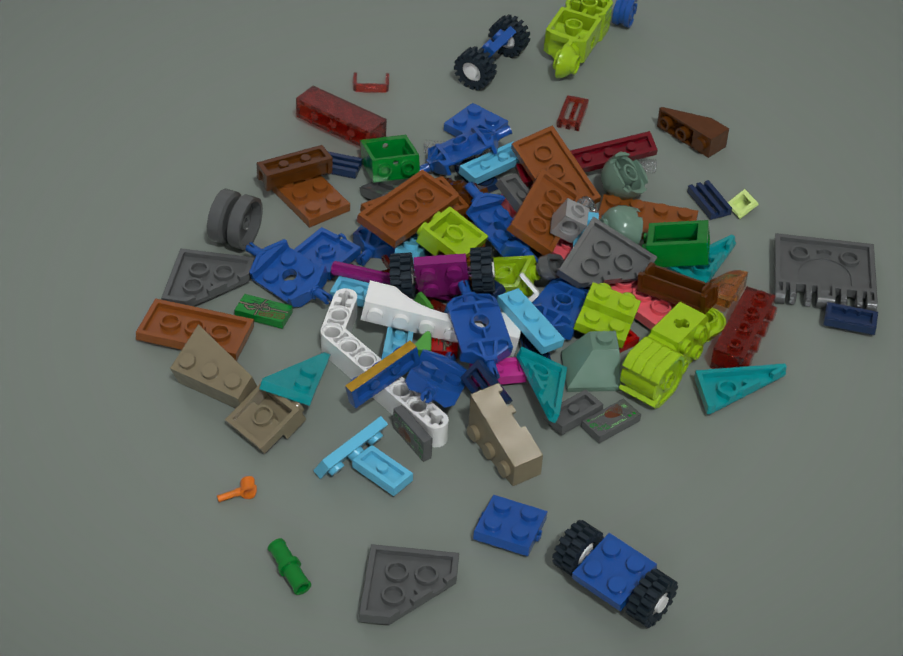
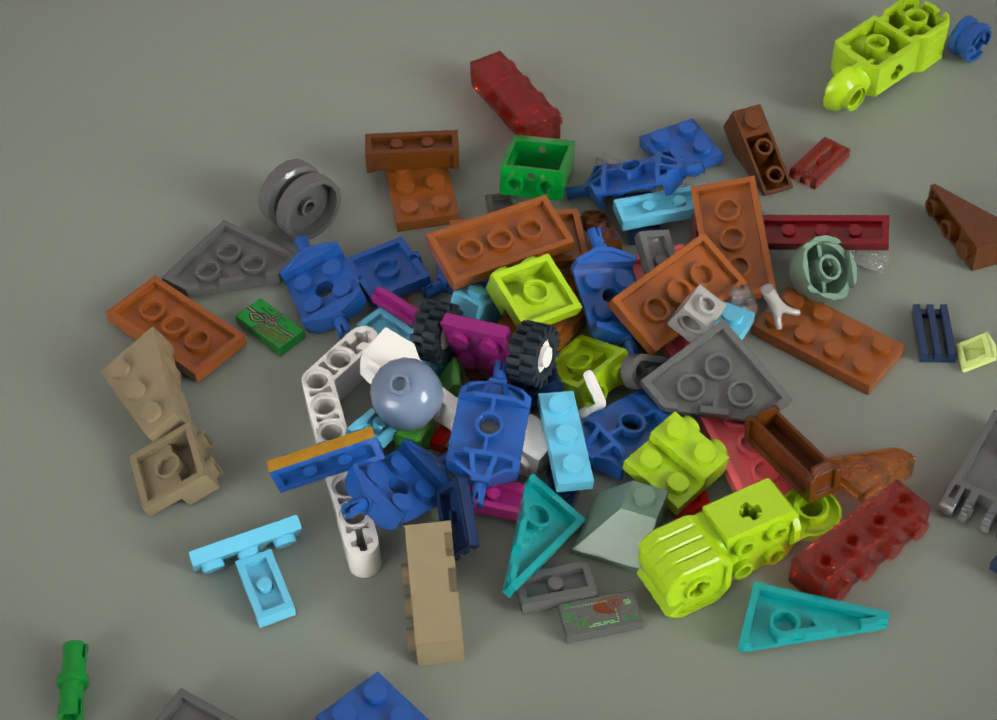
camera: 30 degrees right, 5 degrees up
orange hand [217,476,257,502] -> none
teal wing [259,352,331,406] -> none
dark blue tile [328,151,363,179] -> none
clear red piece [353,72,389,92] -> none
dark grey tile [393,405,432,462] -> none
black plate [454,14,531,90] -> none
sand green cylinder [599,205,643,244] -> none
green window [642,220,710,267] -> none
teal wing [667,234,736,283] -> none
none -> sand blue cylinder [370,357,444,432]
none -> reddish brown slope [723,104,793,196]
none -> light grey bar [761,284,801,330]

